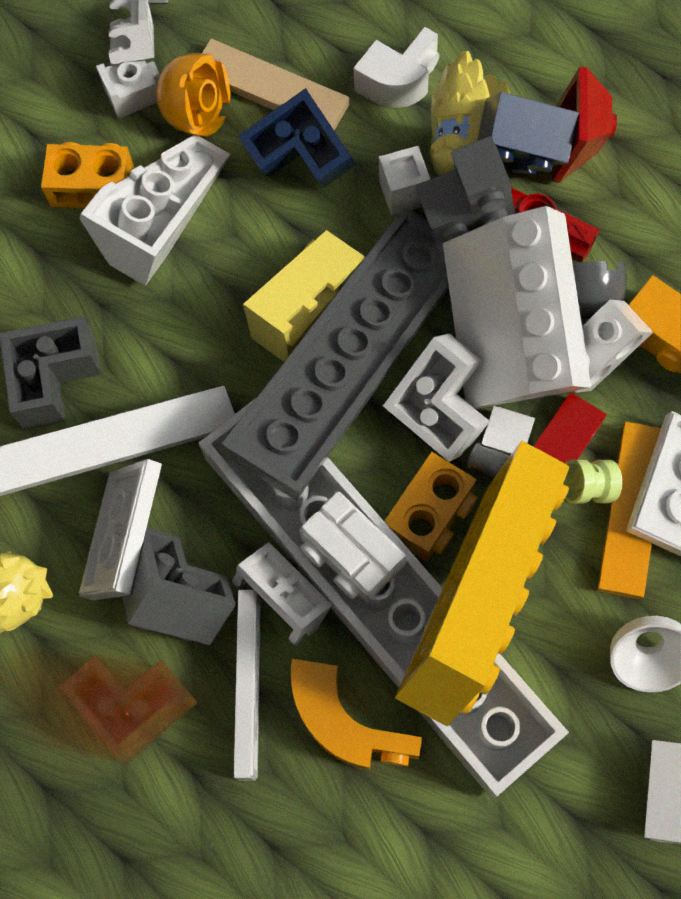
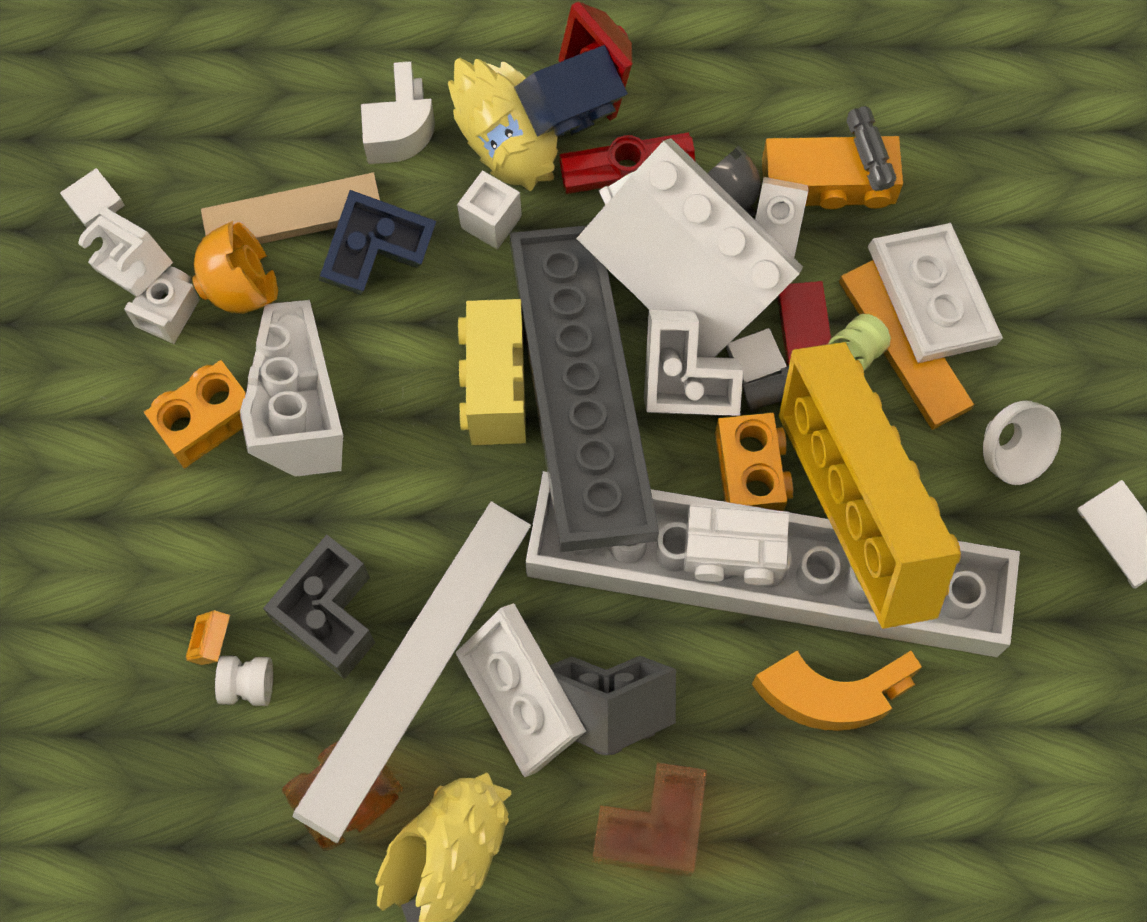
camera: 45 degrees left, 0 degrees up
white hinge [232,542,332,646] -> none
white tile [234,590,261,781] -> none
dark grey brick [415,136,515,245] -> none

